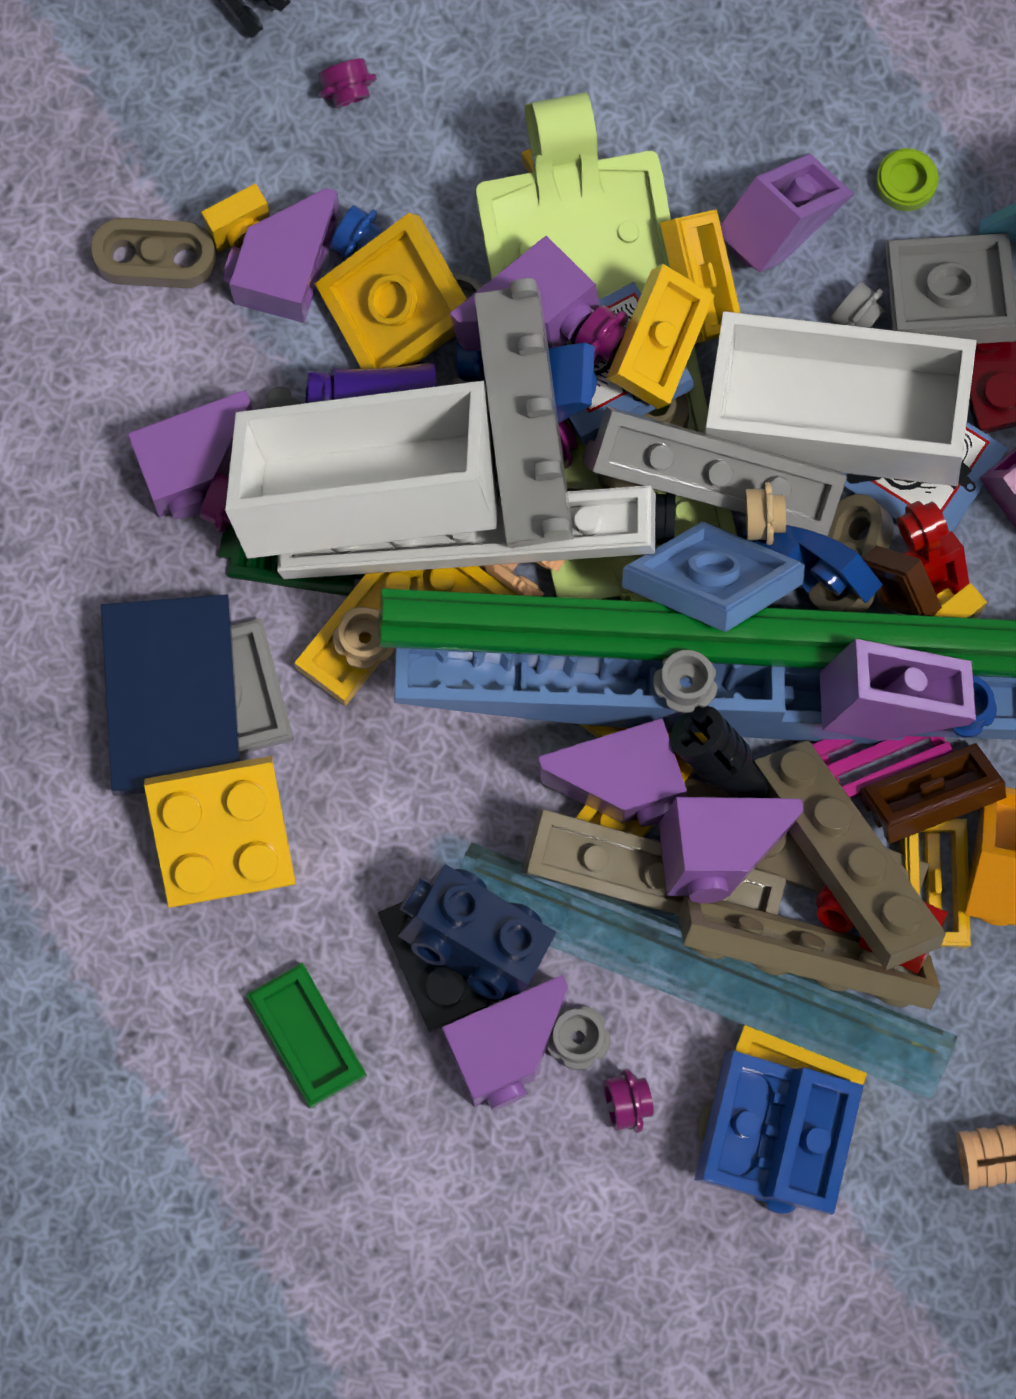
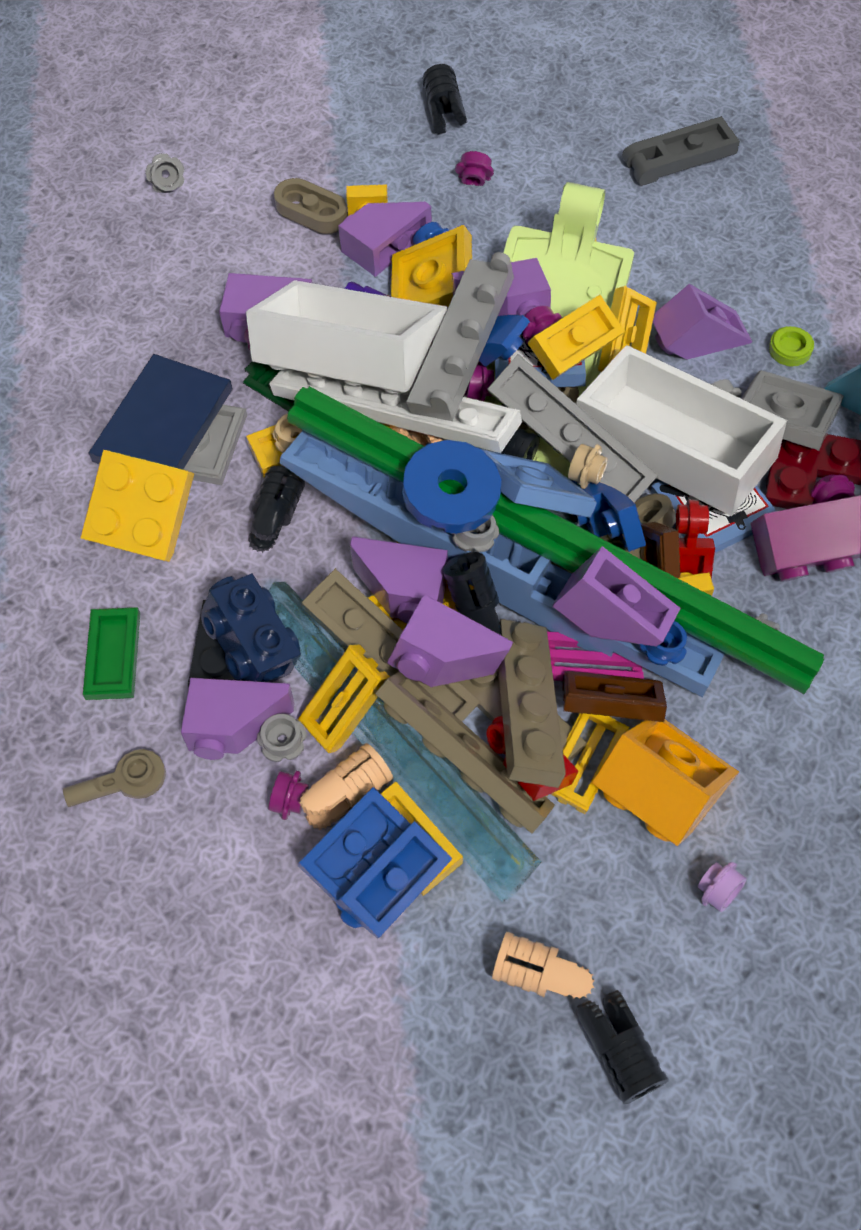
camera: 30 degrees right, 15 degrees down
none -> dark tan plate [63,749,166,807]
none -> black hinge [248,466,305,553]
none -> yellow tile [298,644,390,753]
none -> light nougat hinge [300,743,393,830]
none -> blue tile [402,440,502,534]

